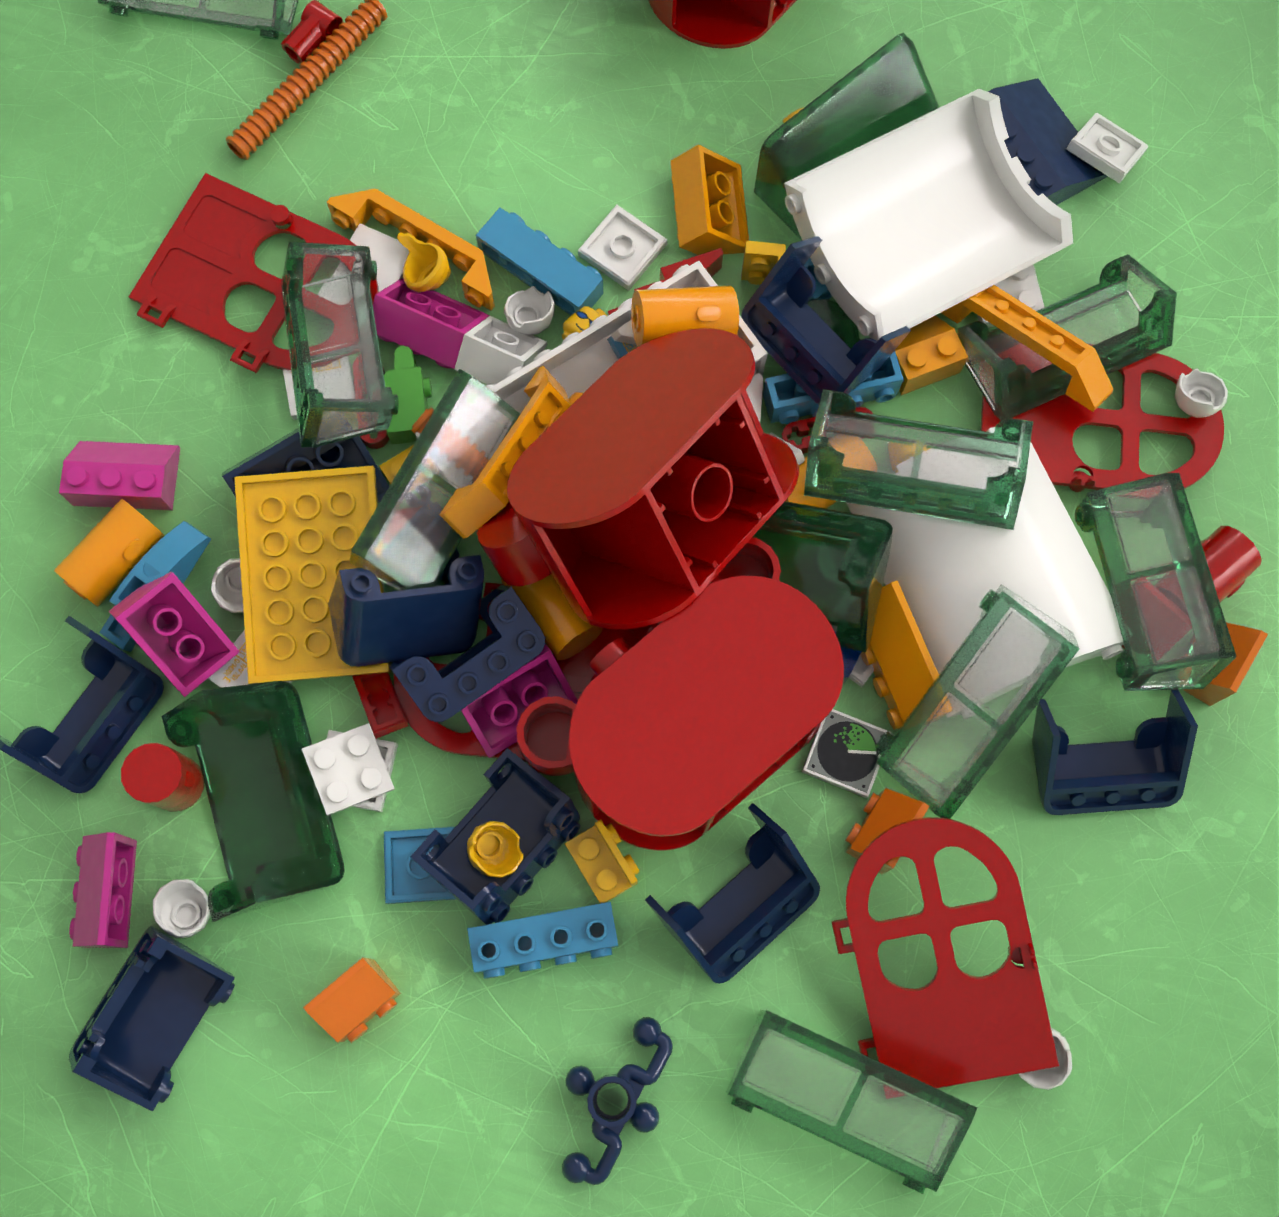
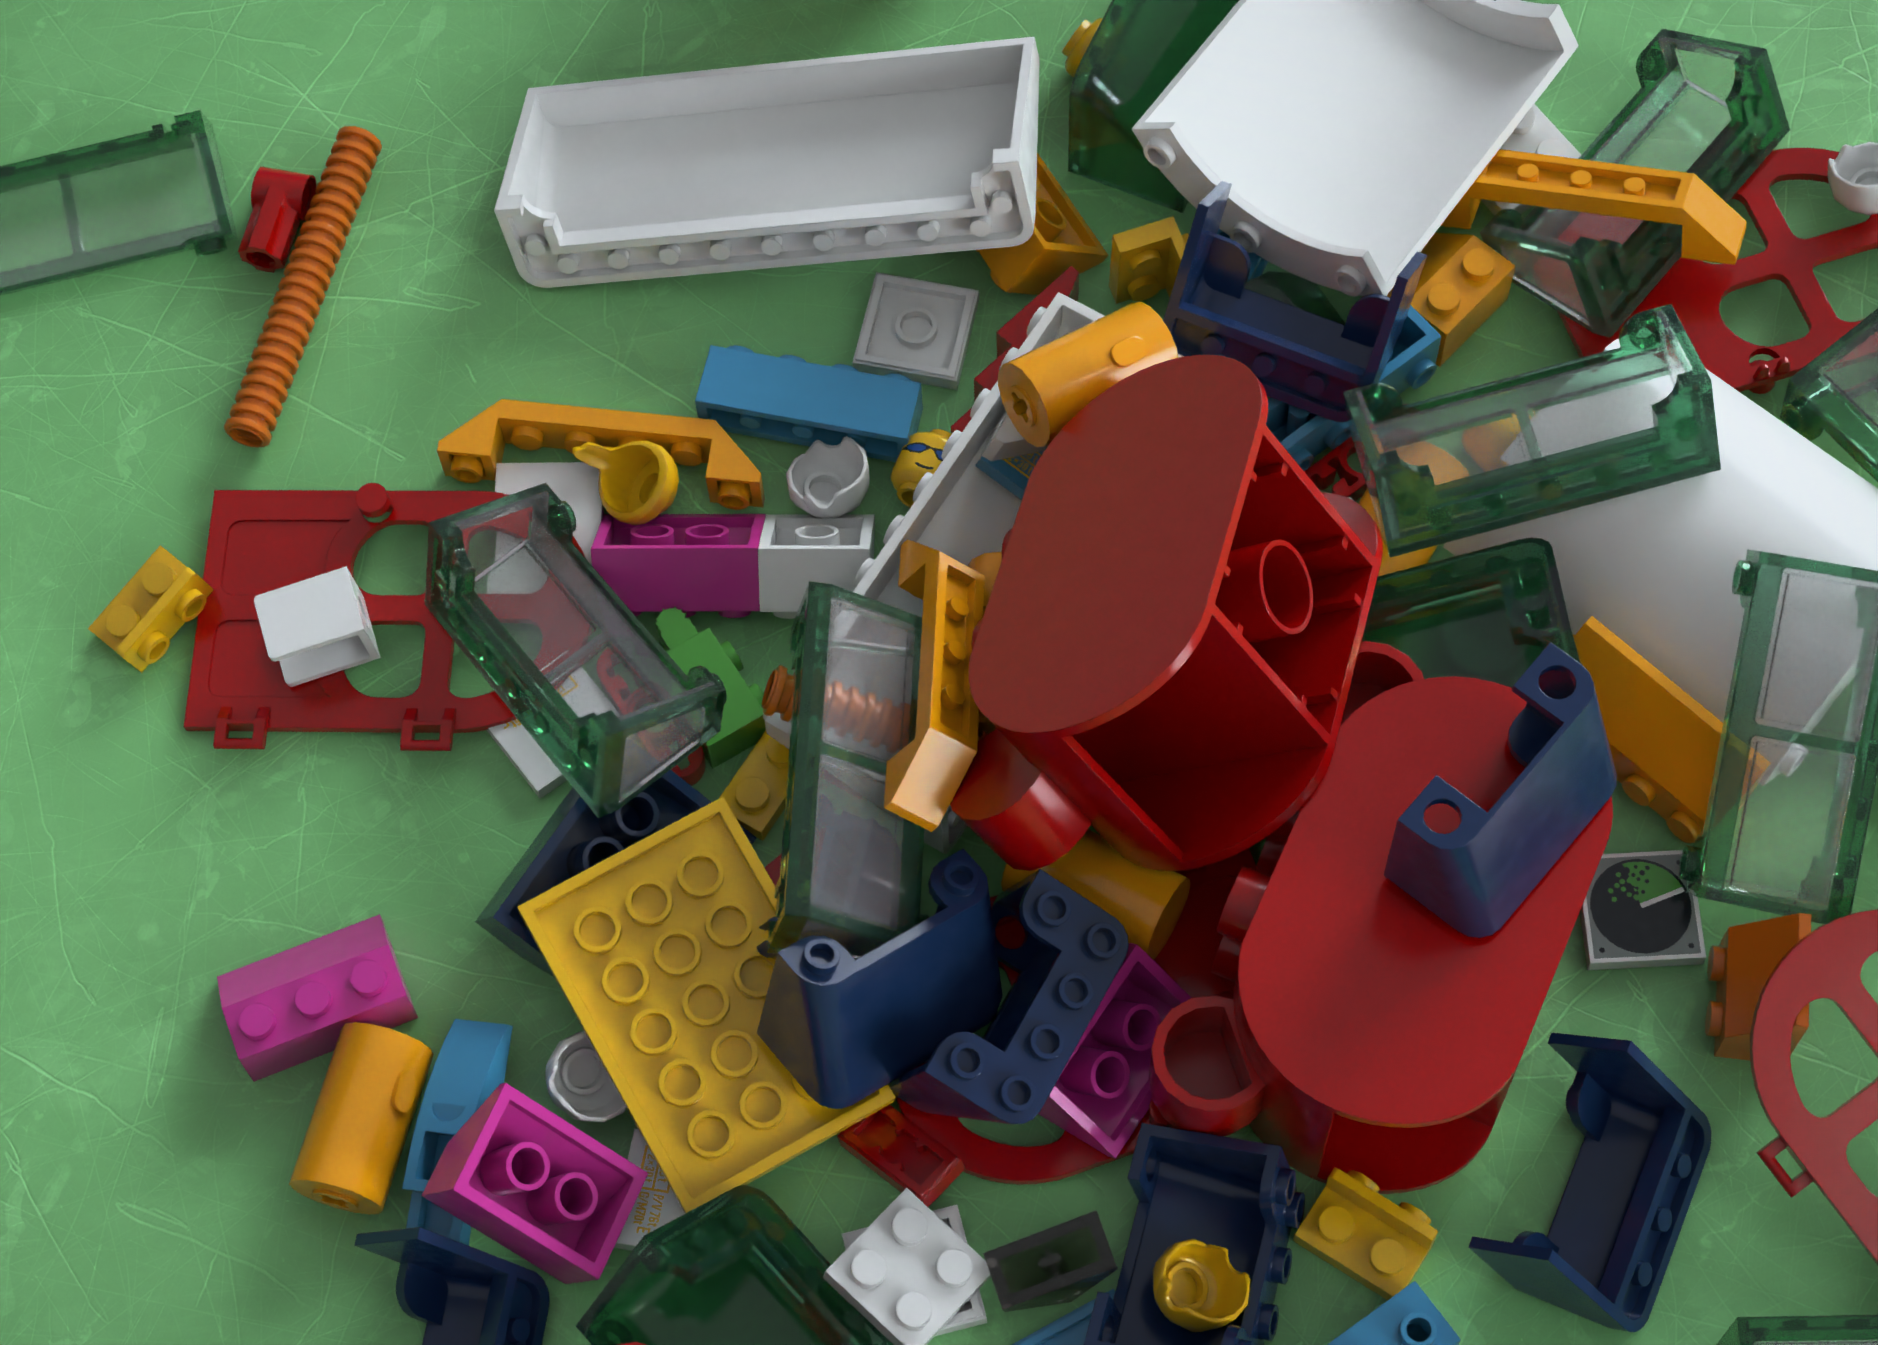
camera: 20 degrees left, 10 degrees down
none -> yellow bracket [88,545,214,673]
none -> white piece [254,566,381,687]
none -> white windscreen [494,37,1040,288]
none -> clear smoke slope [983,1211,1118,1312]
none -> dark blue windscreen [1384,642,1617,938]

